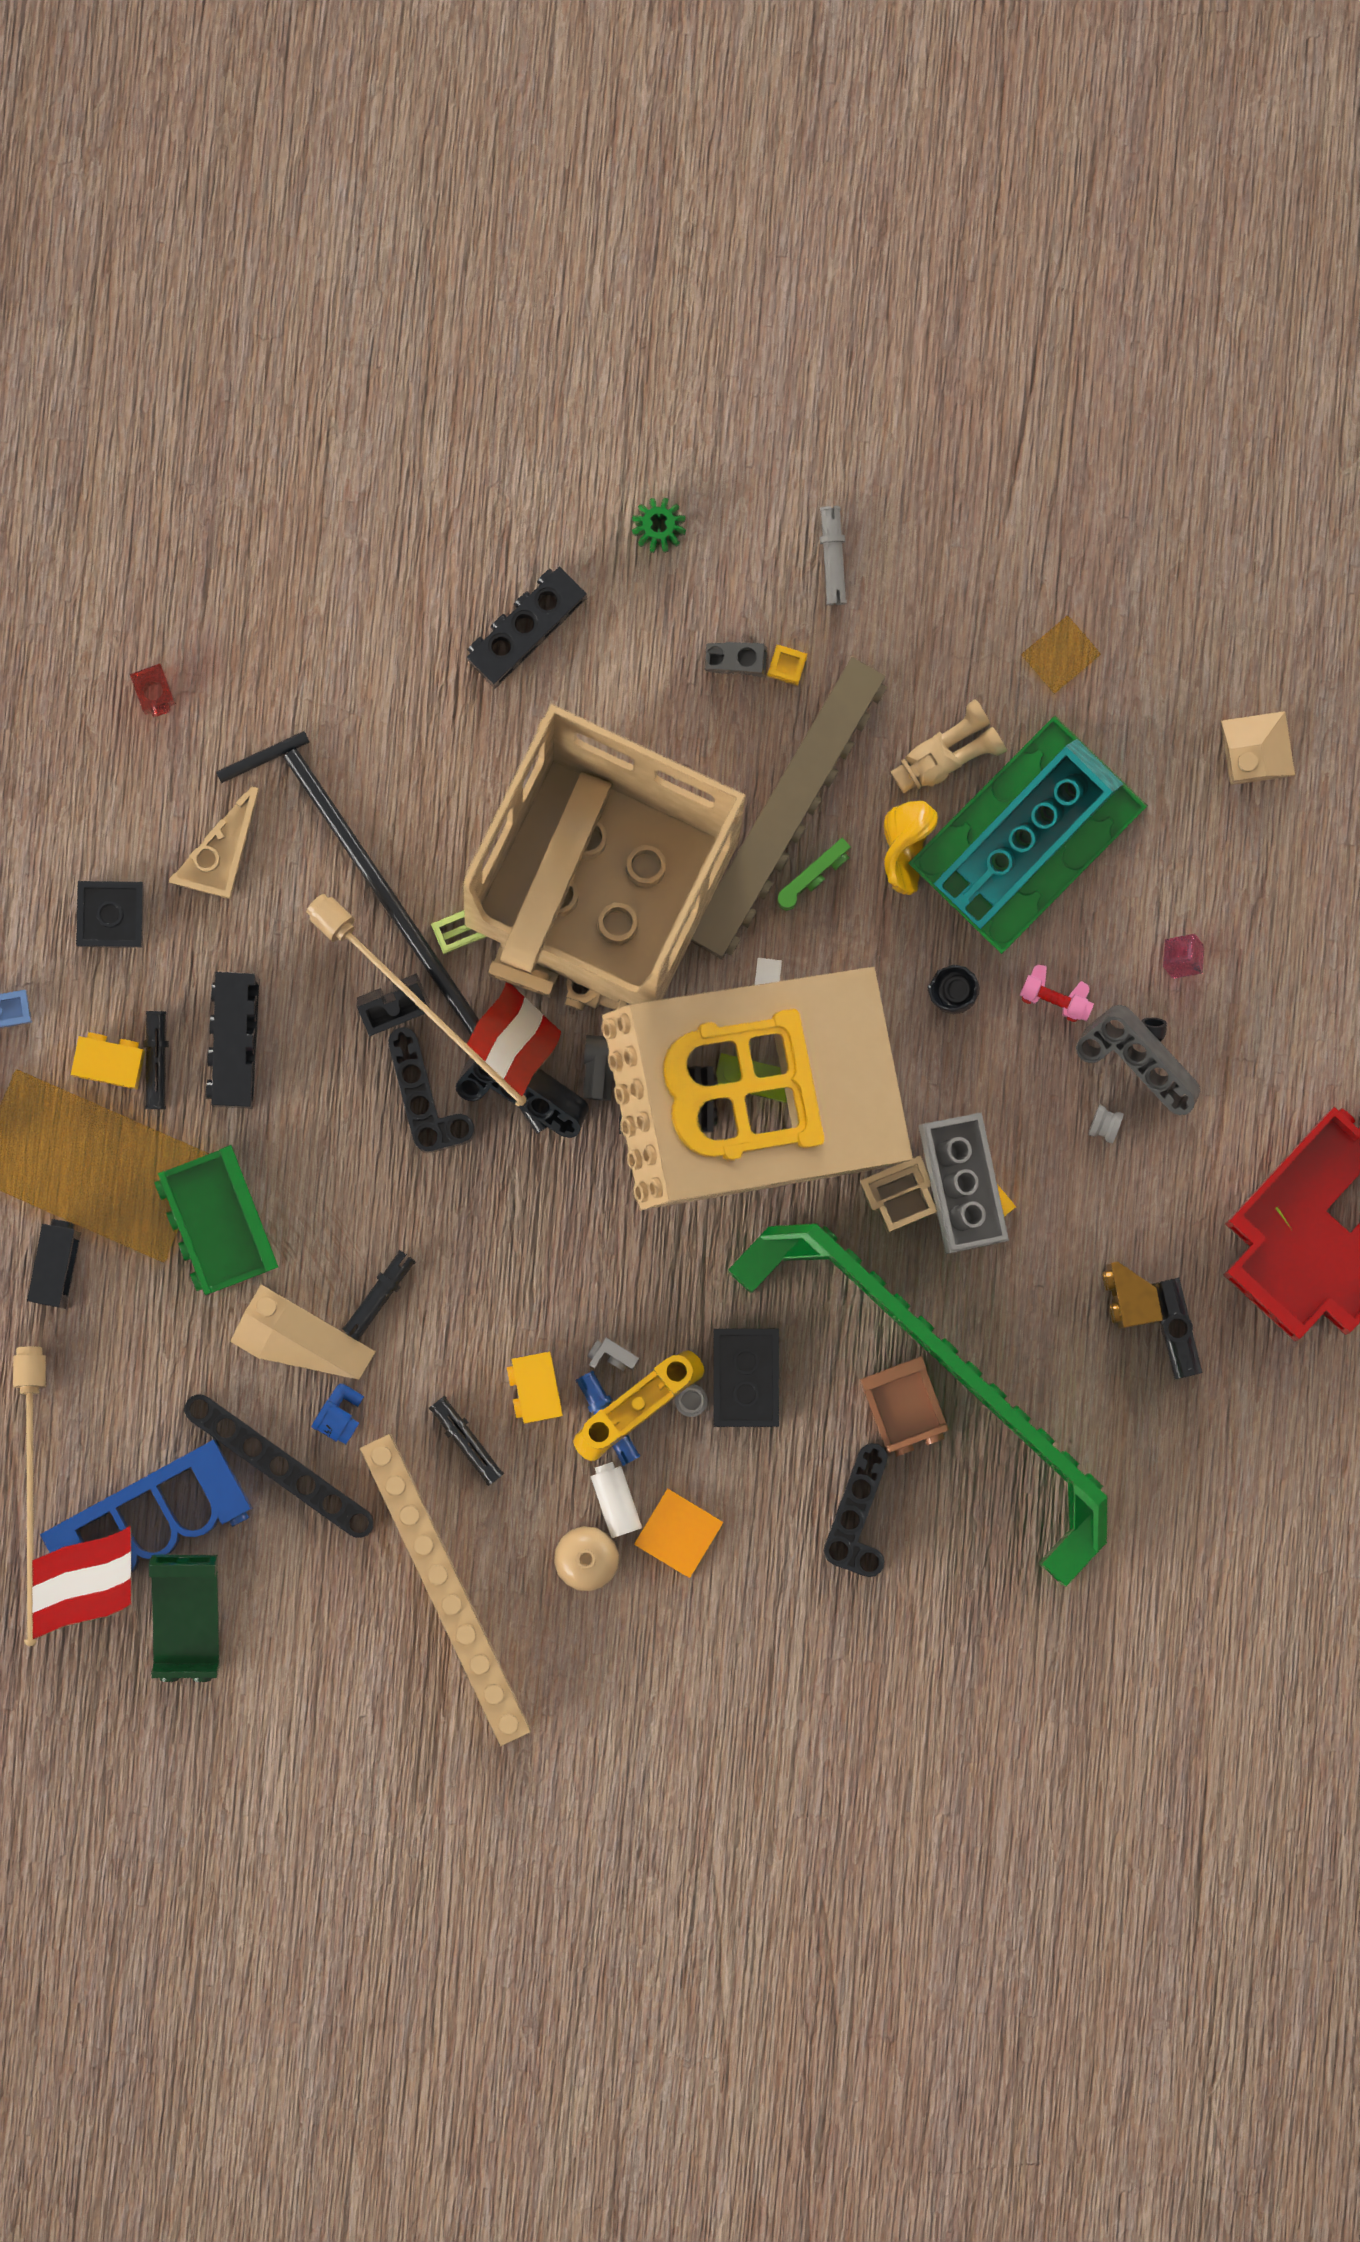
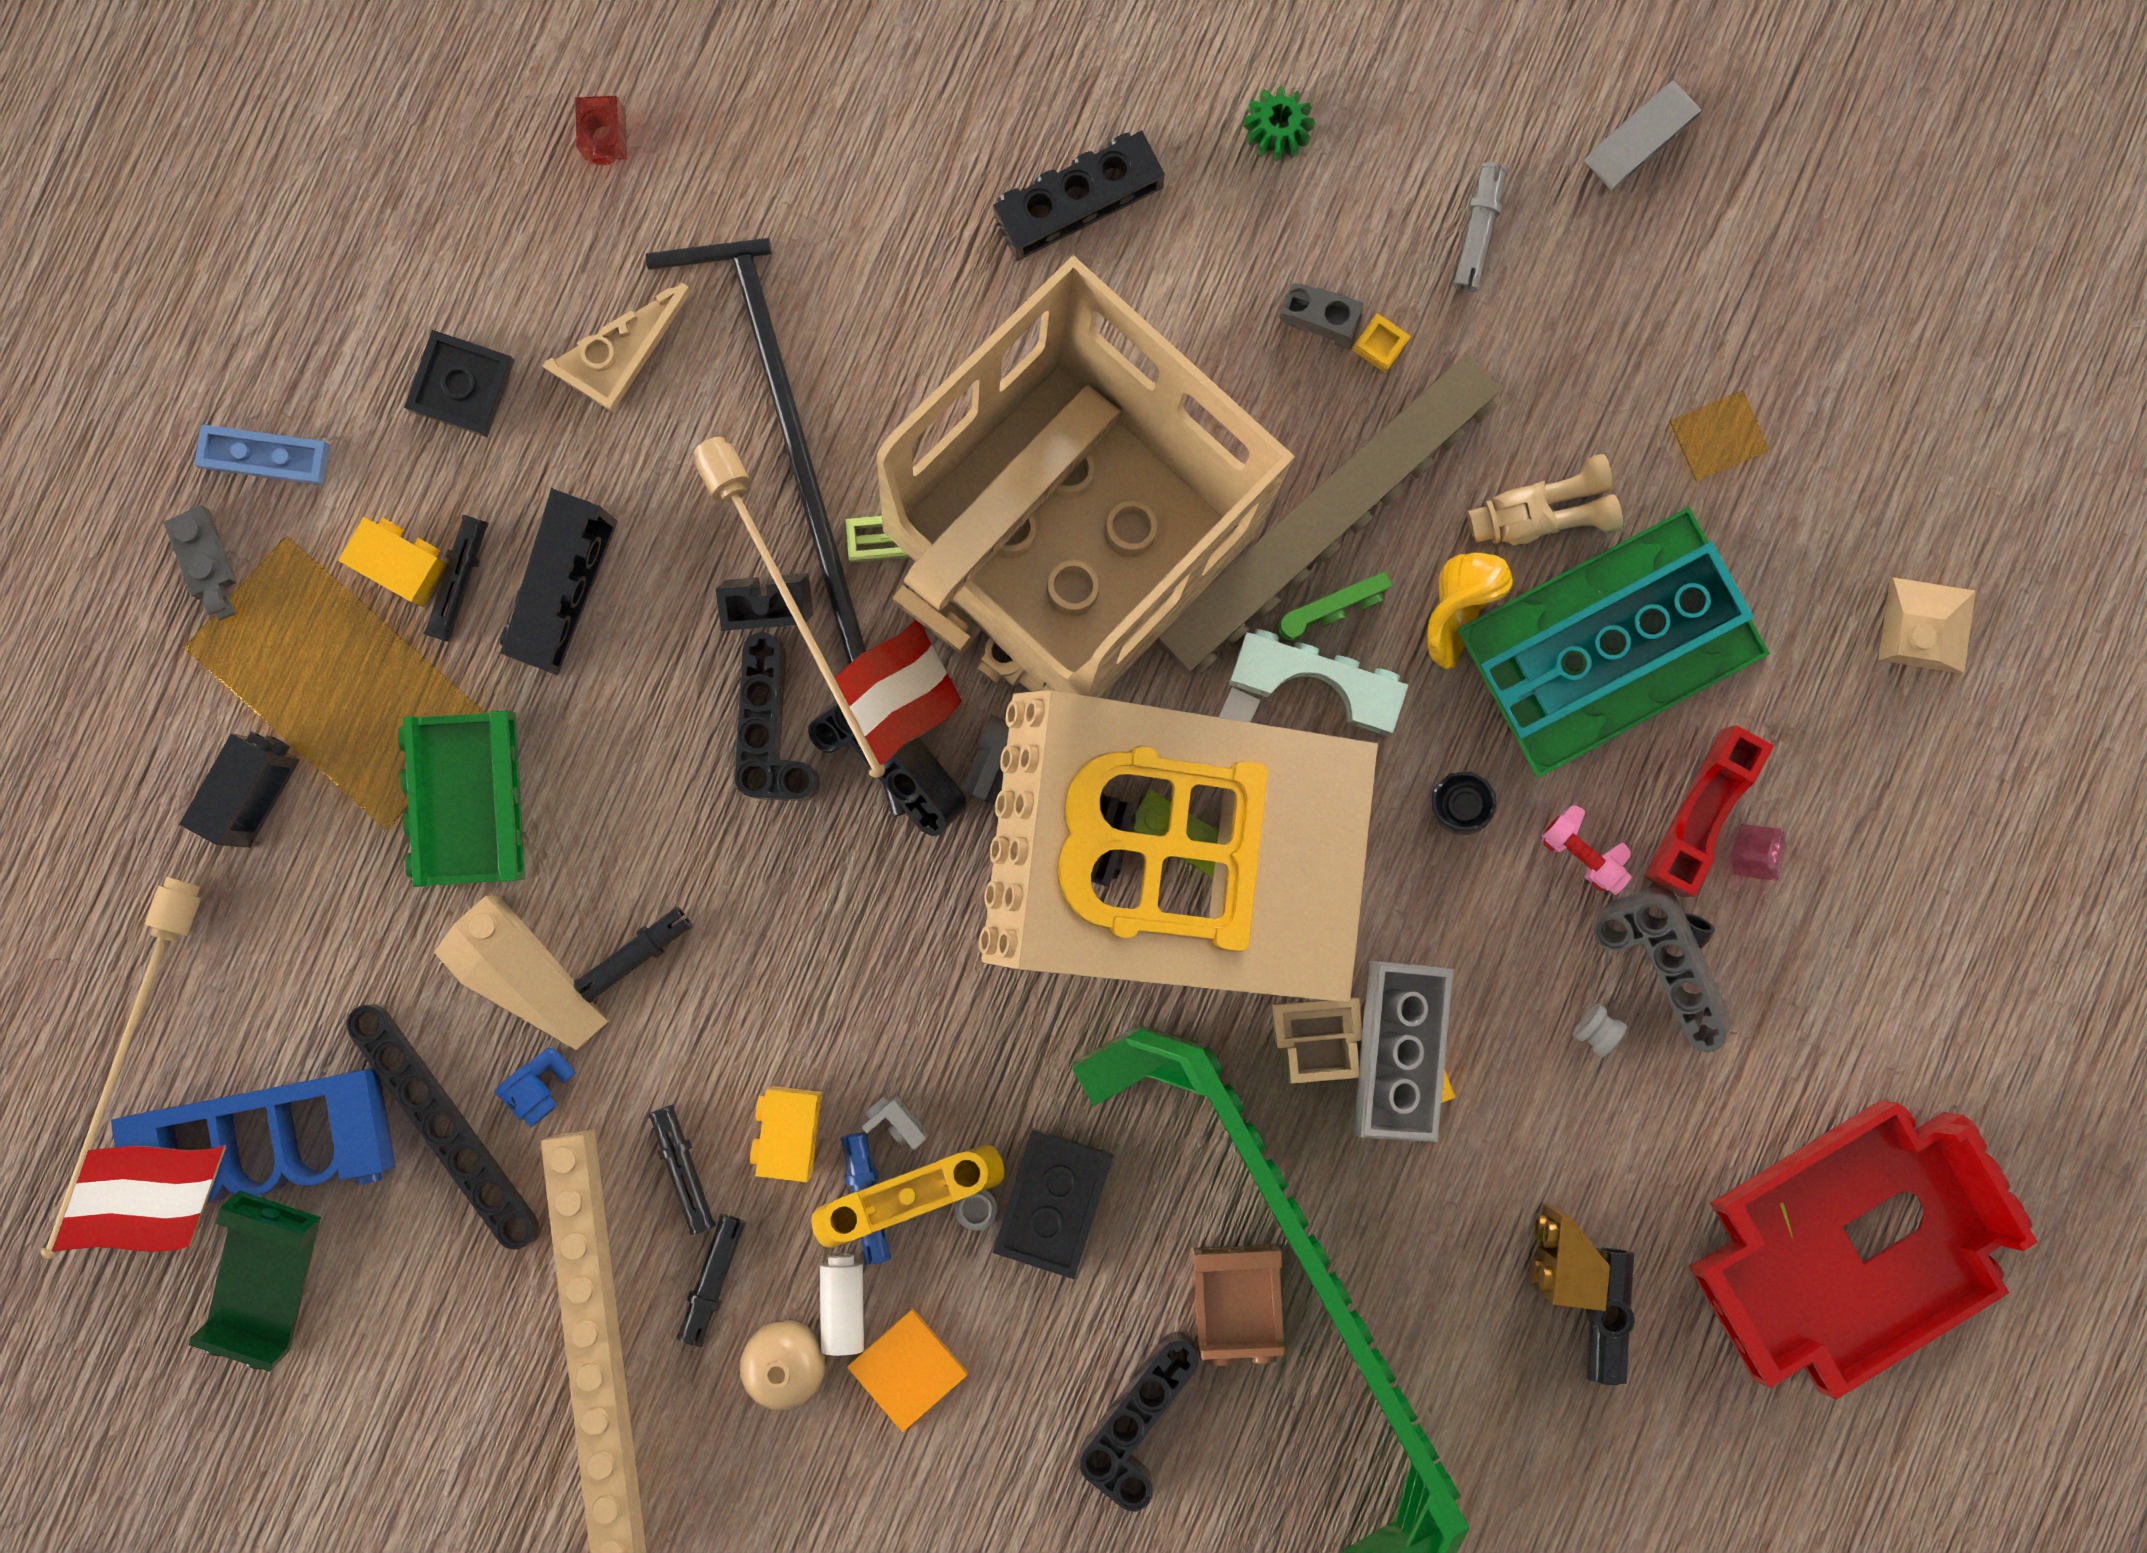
camera: 20 degrees right, 0 degrees up
none -> black pin [676,1214,746,1347]
none -> light aqua arch [1228,629,1408,736]
none -> light grey beam [1584,80,1702,191]
none -> red arch [1643,725,1774,897]

